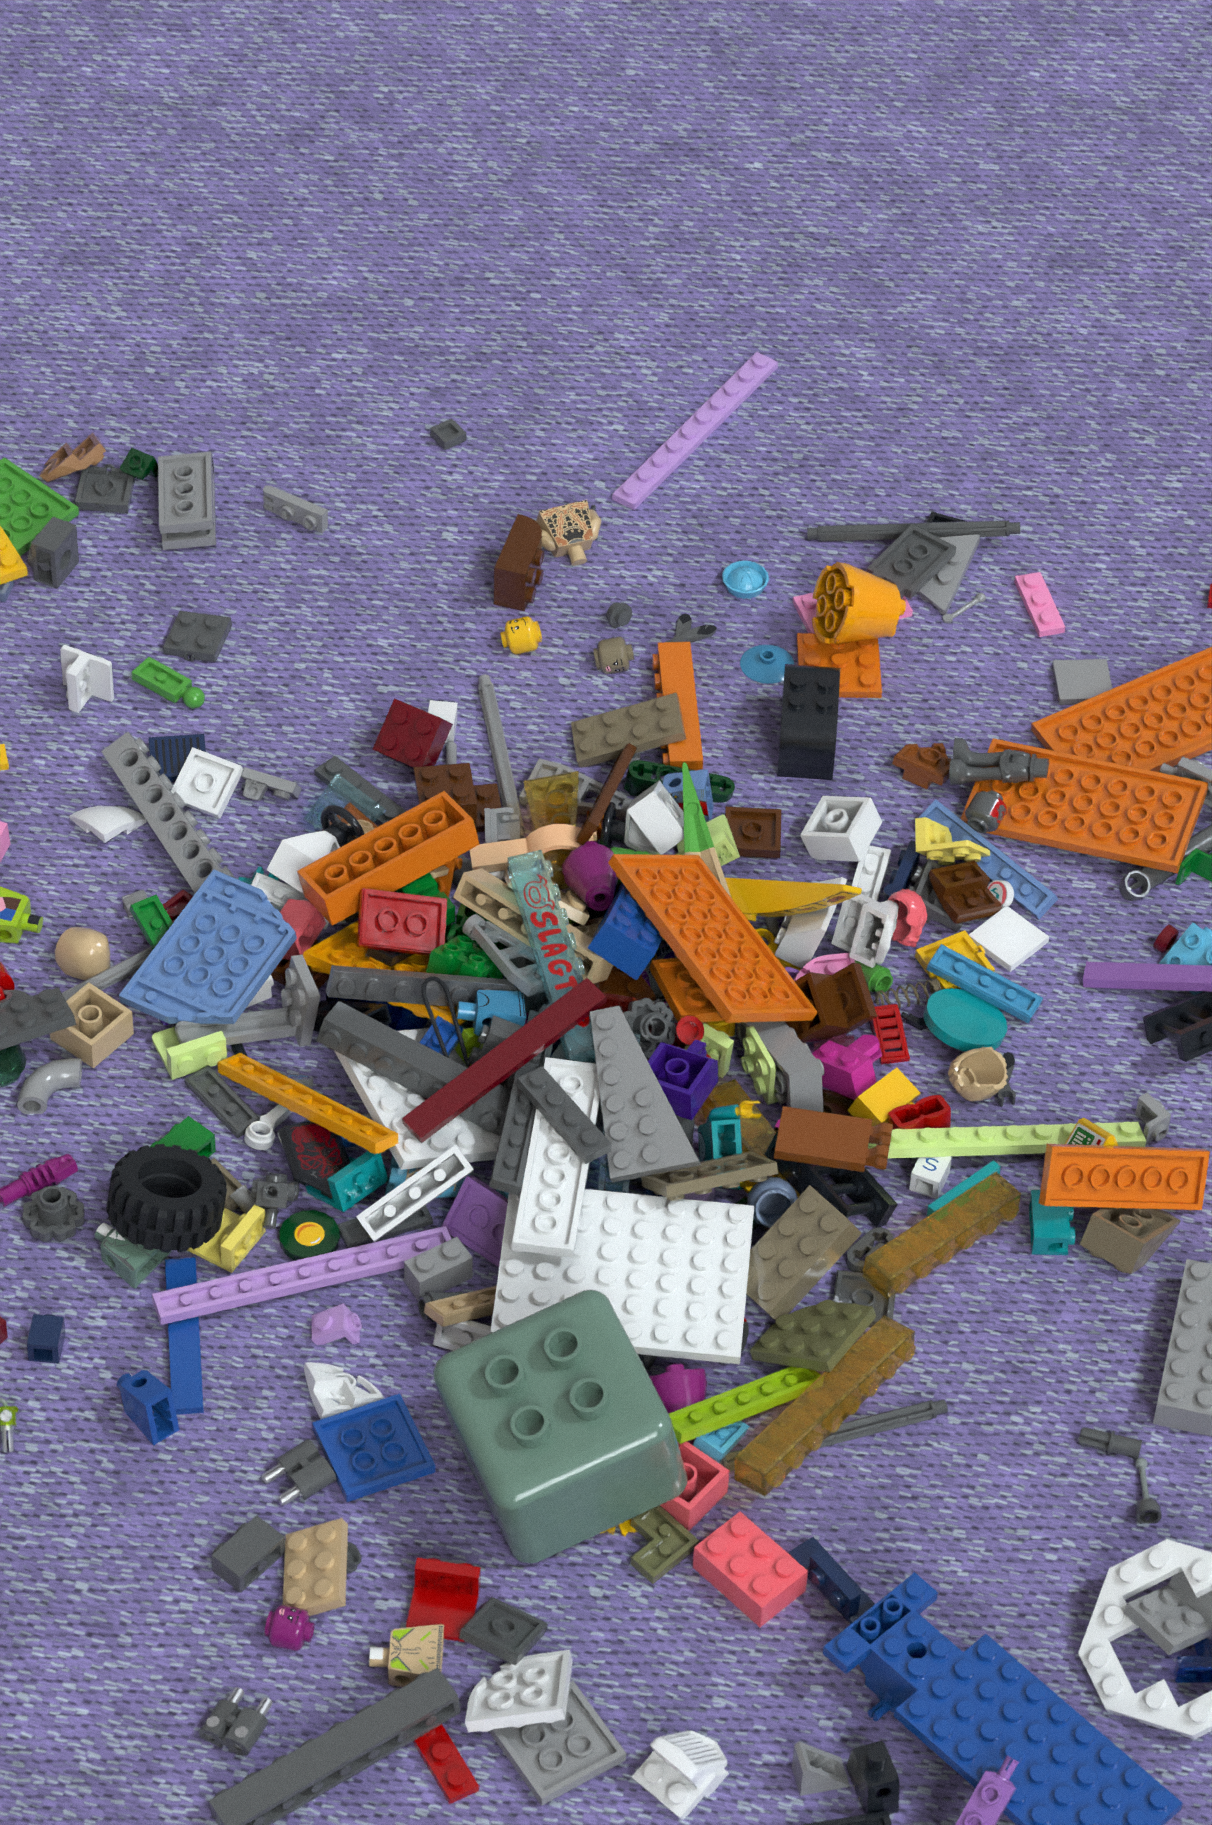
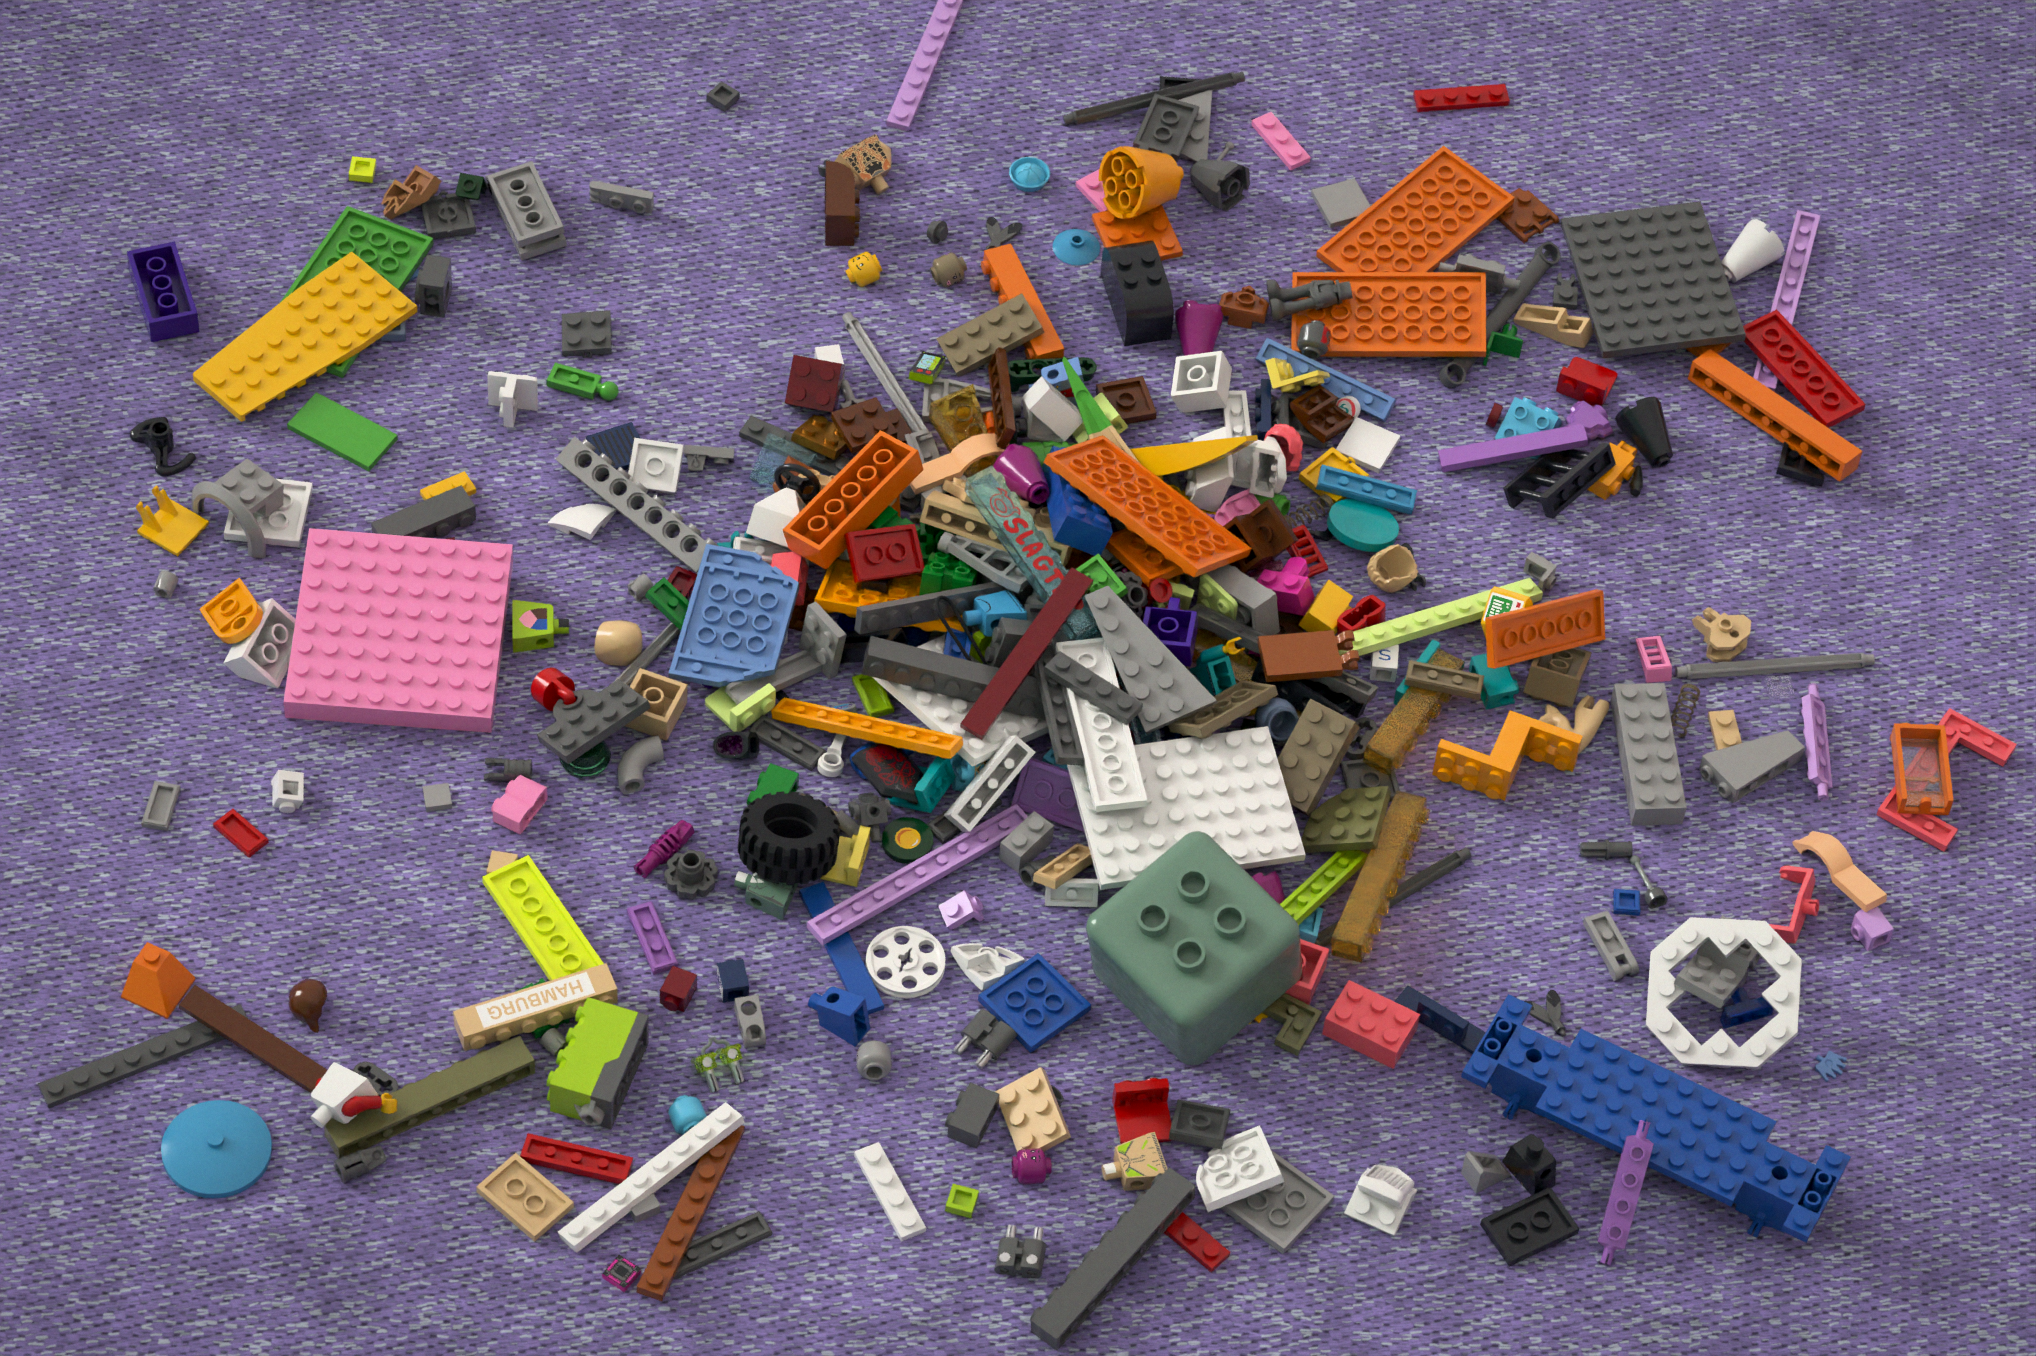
camera: 20 degrees left, 5 degrees up
none -> neon yellow plate [349,156,376,183]
none -> rock [713,732,759,758]
none -> light grey leg [734,995,766,1048]
none -> pearl gold plate [791,415,848,460]
none -> lime tile [852,674,894,718]
none -> white plate [854,1142,926,1242]
none -> light grey head [856,1040,892,1080]
none -> white wedge [866,926,945,998]
none -> tile [909,351,946,384]
none -> lime plate [945,1184,979,1218]
none -> bright green bracket [1076,554,1128,598]
none -> magenta cone [1175,300,1223,356]
none -> dark grey cone [1190,159,1250,211]
none -> flat silver plate [1190,603,1379,704]
none -> dark tan tile [1404,660,1484,700]
none -> light orange bracket [1432,710,1583,801]
none -> dark grey piece [1524,990,1566,1037]
none -> tan piece [1539,695,1610,754]
none -> light grey plate [1583,910,1639,981]
none -> blue tile [1613,889,1640,916]

